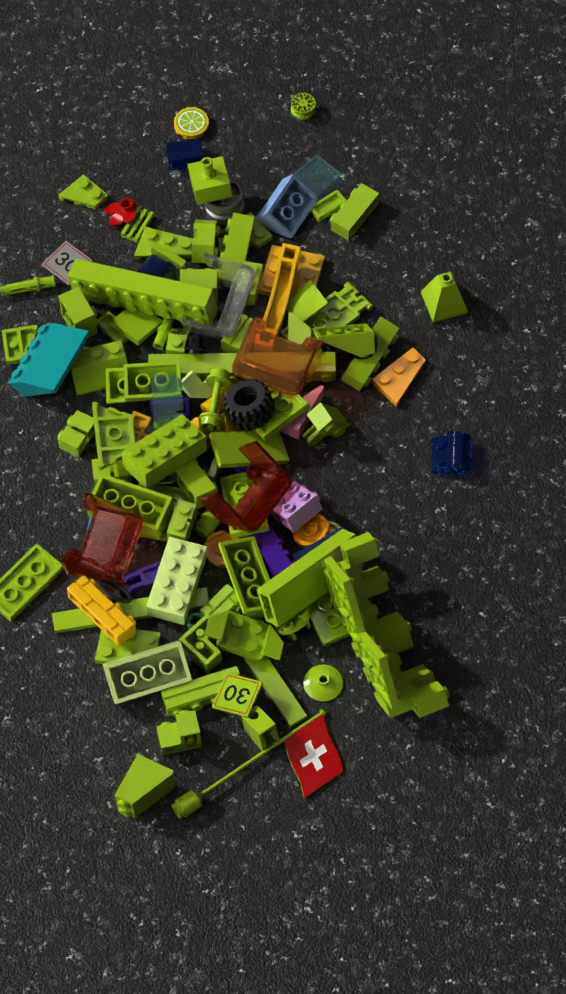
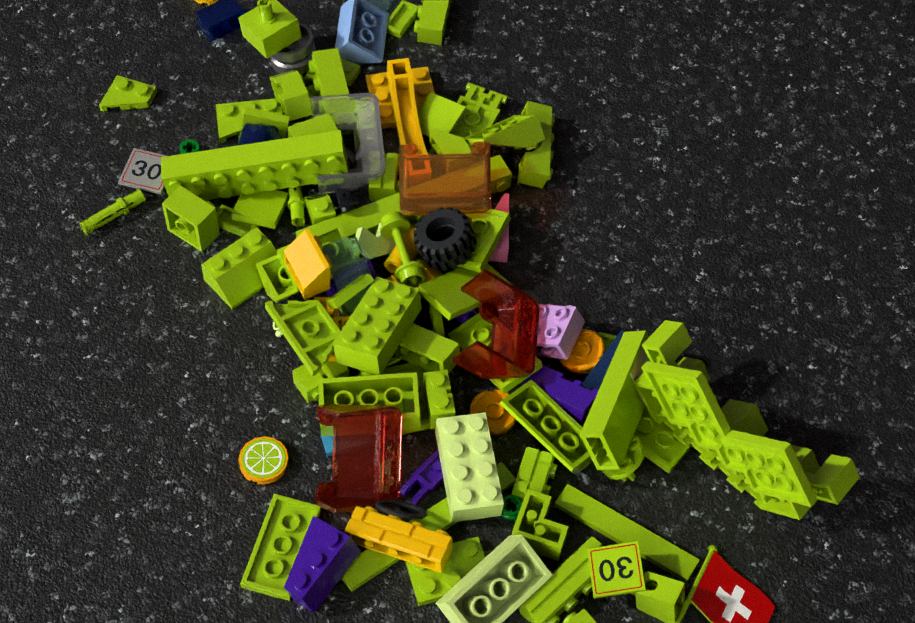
camera: 30 degrees left, 5 degrees down
lime wing [2,325,38,365] -> none
teal slope [9,323,91,397] -> none
lime piece [57,410,95,457] -> none
red plate [104,198,137,226] -> none
lime tile [121,206,154,243] -> none
lime brick [194,509,221,538] -> none
lime piece [204,610,284,661] -> none
lime brick [303,402,349,446] -> none
lime dish [303,664,343,702] -> none
light orange wing [371,348,426,407] -> none
lime slope [421,272,468,323] -> none
clear blue brick [432,431,473,475] -> none
none -> green bush [179,139,200,154]
none -> tile [238,436,289,485]
none -> yellow slope [284,229,332,300]
none -> dark purple wedge [284,516,361,613]
none -> lime tile [326,274,375,309]

